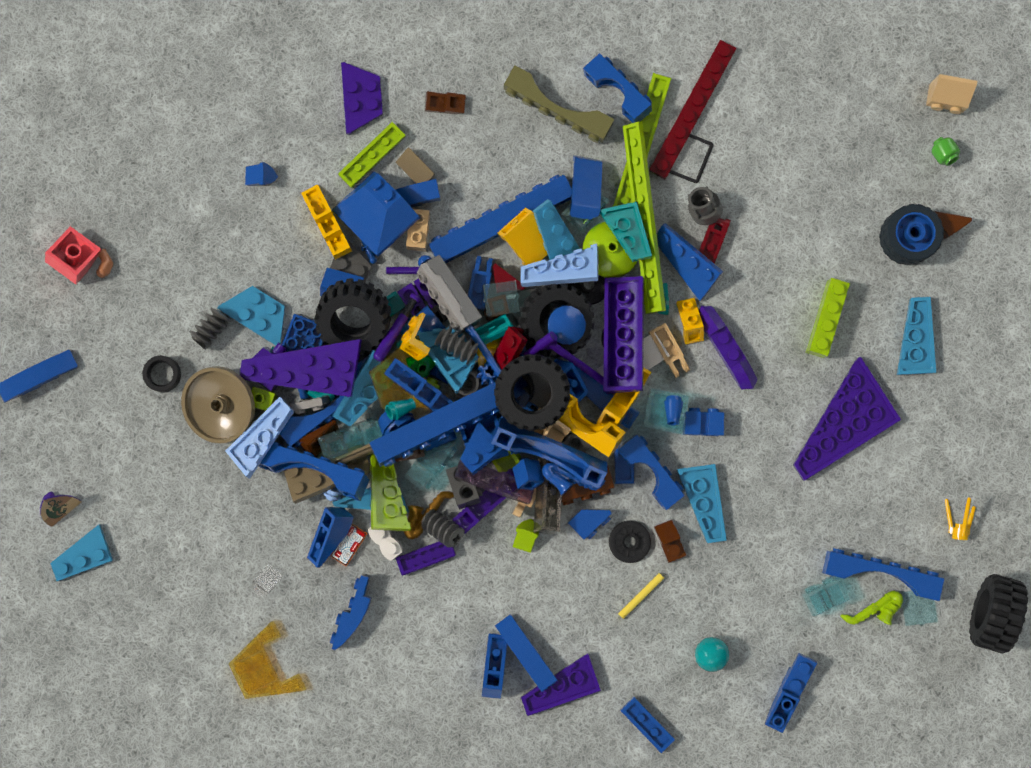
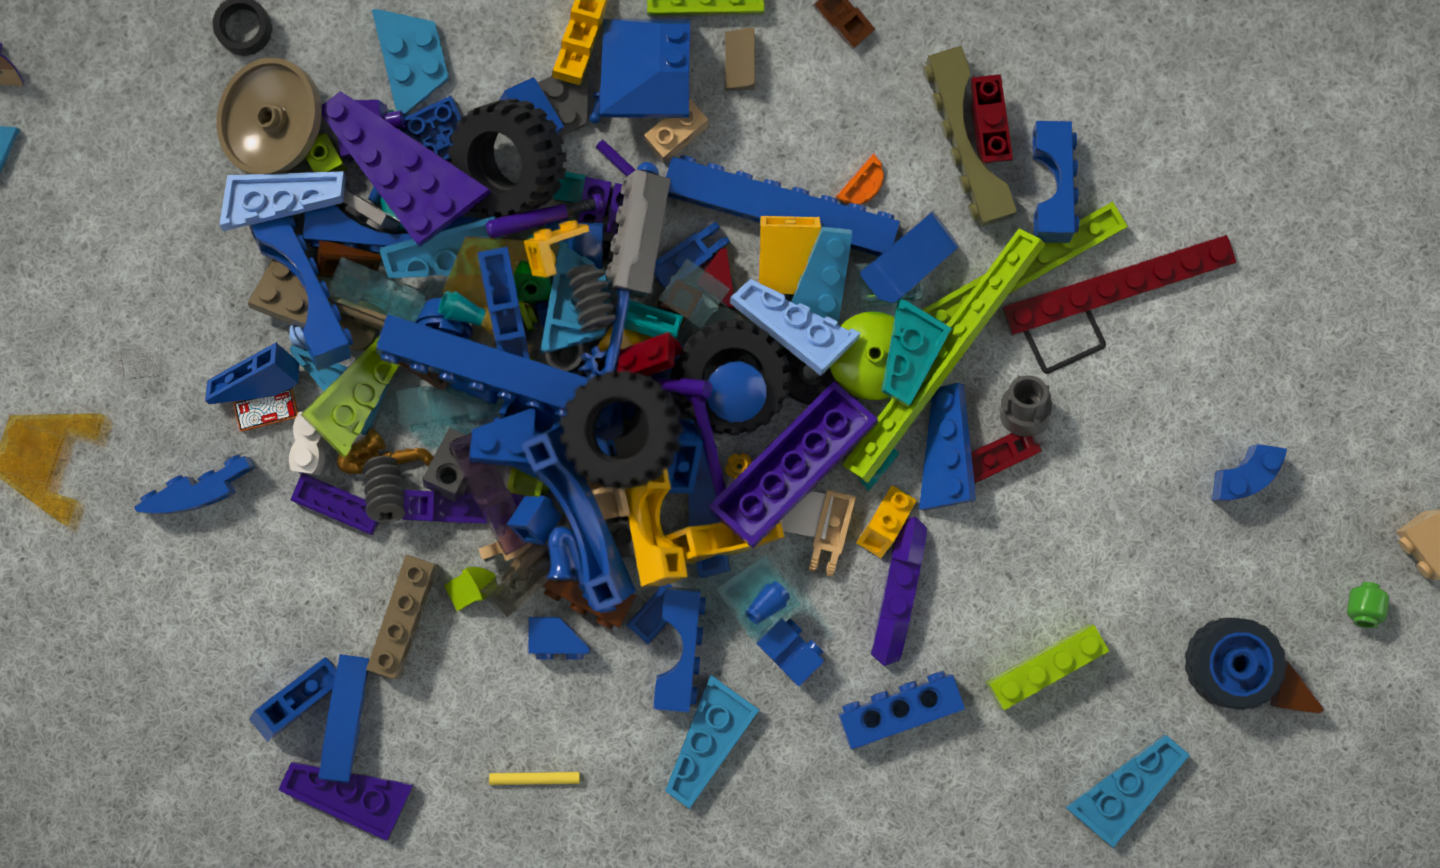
camera: 50 degrees right, 0 degrees up
dark grey piece [189,307,232,350] -> none
blue slope [395,179,441,208] -> none
black wheel [609,521,651,563] -> none
reddish brown slope [654,520,686,563] -> none
dark purple wing [793,356,901,481] -> none
none -> dark tan brick [366,555,439,679]
none -> yellow plate [725,453,752,480]
none -> orange tile [835,154,884,205]
none -> blue brick [838,670,965,750]
none -> dark red slope [971,74,1013,164]
none -> blue brick [1212,444,1287,501]

